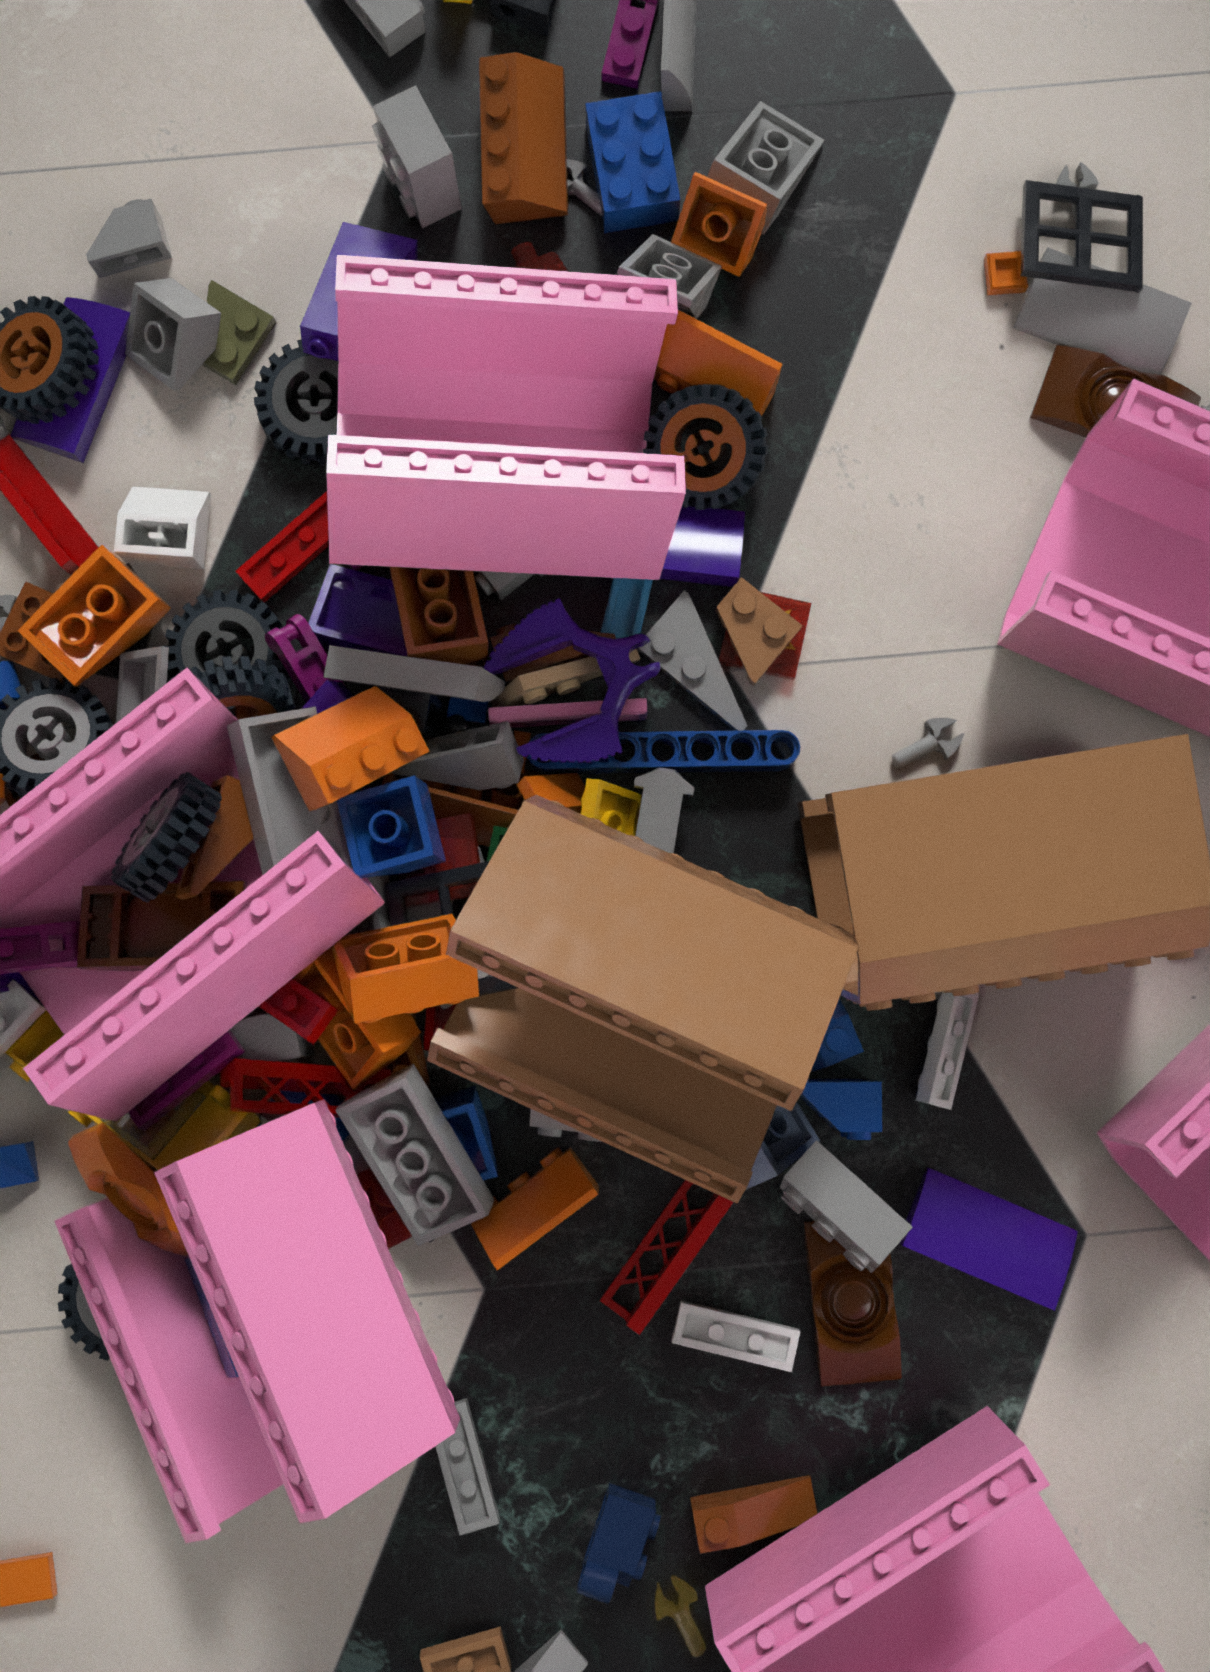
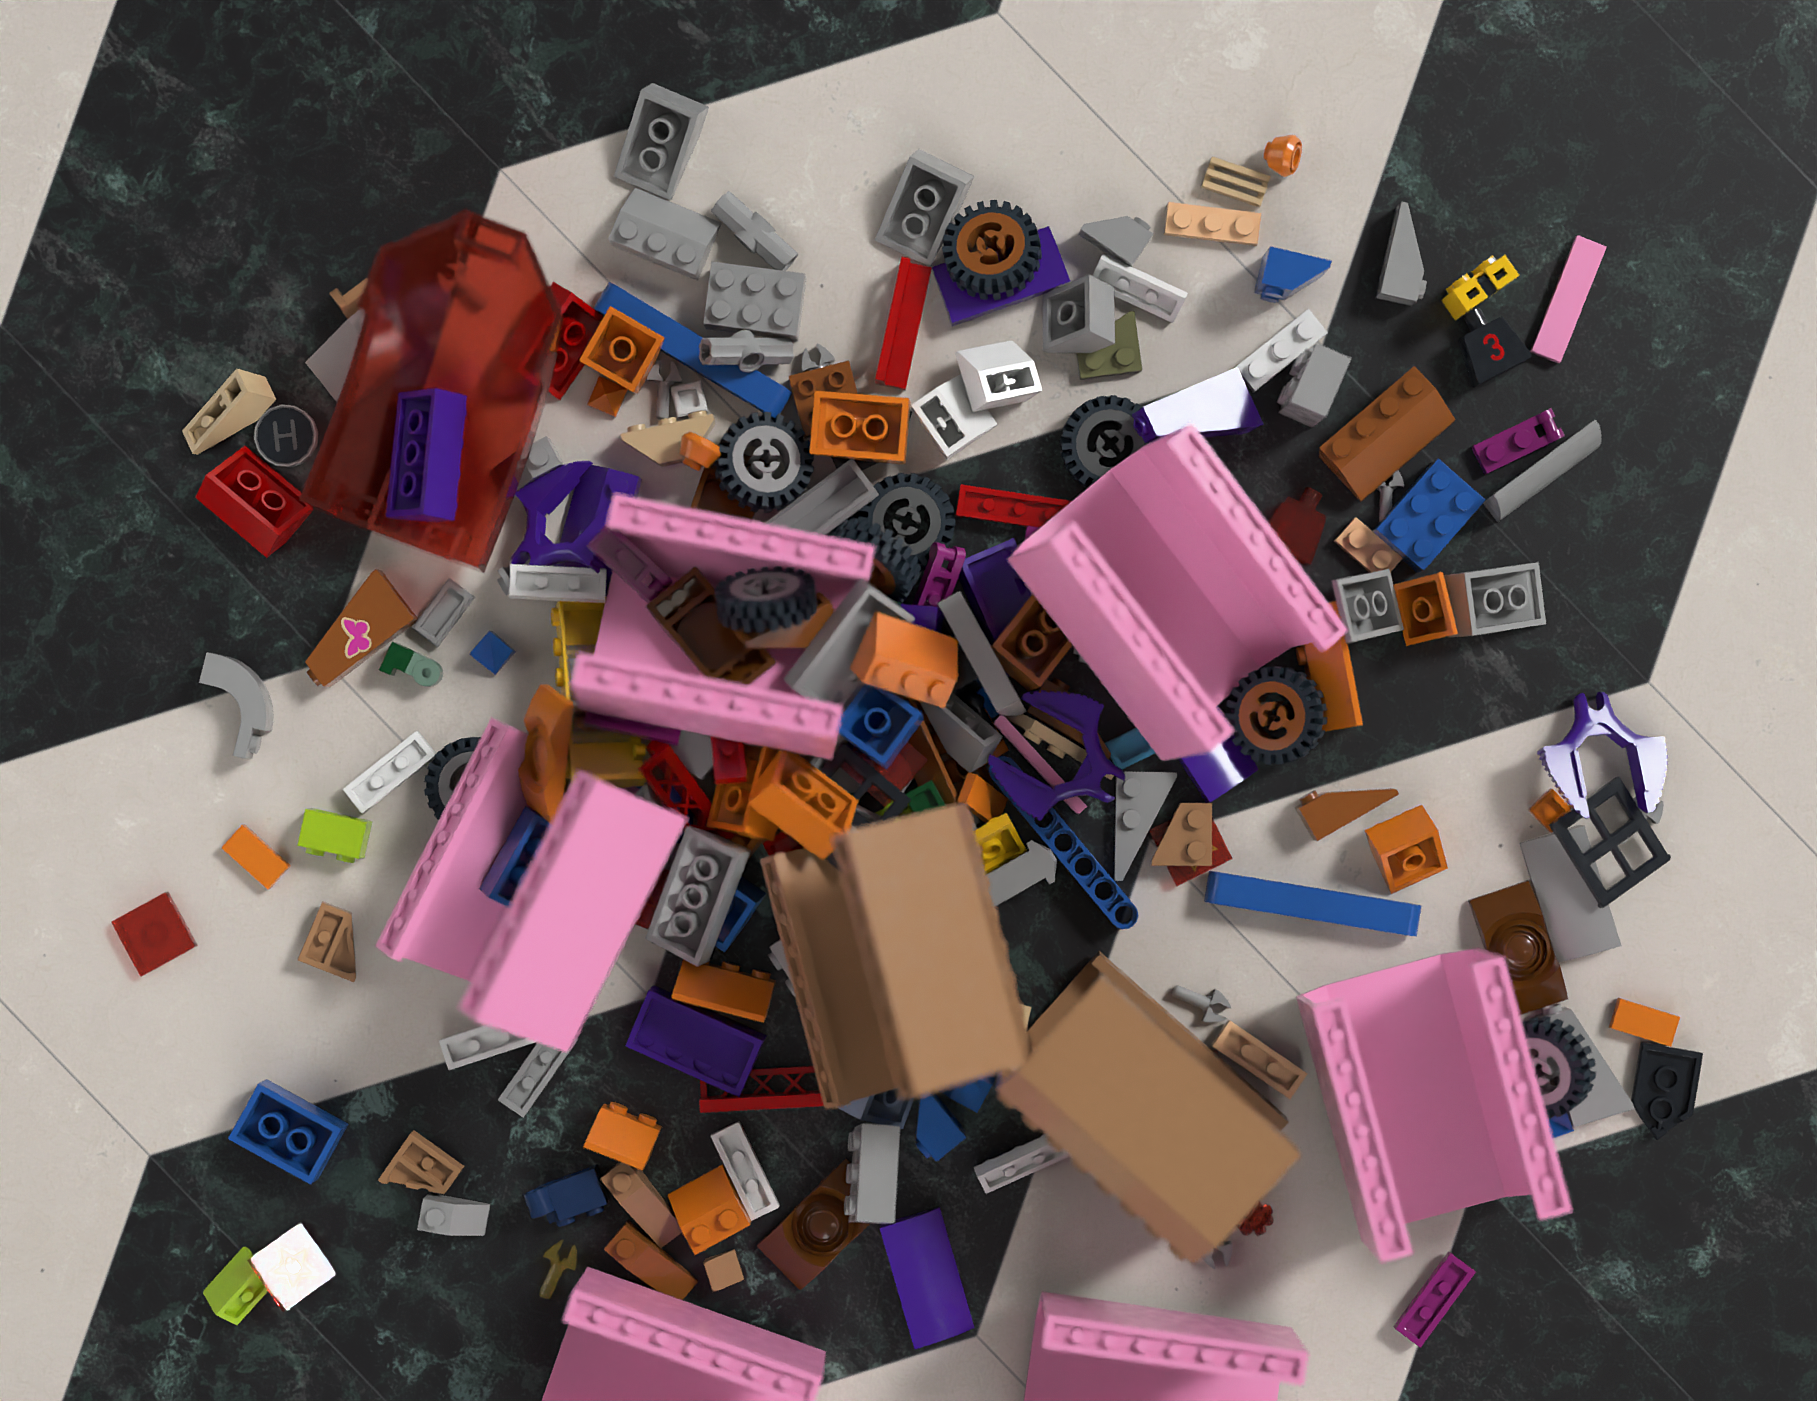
camera: 50 degrees right, 5 degrees up
none -> lime brick [297,808,373,863]
none -> medium nougat wing [298,901,356,982]
none -> white plate [343,731,436,814]
none -> white plate [439,1025,536,1070]
none -> orange slope [584,1102,662,1170]
none -> medium nougat slope [601,1162,682,1248]
none -> dark purple slope [625,985,767,1097]
none -> orange slope [668,1164,752,1255]
none -> medium nougat slope [704,1249,744,1292]
none -> white slope [955,340,1042,412]
none -> white plate [1093,254,1188,323]
none -> light nougat plate [1164,202,1261,246]
none -> tan tile [1201,156,1271,208]
none -> blue beam [1204,871,1422,937]
none -> light nougat plate [1211,1020,1308,1099]
none -> white plate [1235,309,1328,392]
none -> blue slope [1254,246,1332,303]
none -> orange cone [1264,135,1302,177]
none -> dark orange slope [1295,788,1399,841]
none -> light nougat plate [1334,517,1403,573]
none -> orange slope [1365,805,1448,894]
none -> piece [1537,691,1668,819]

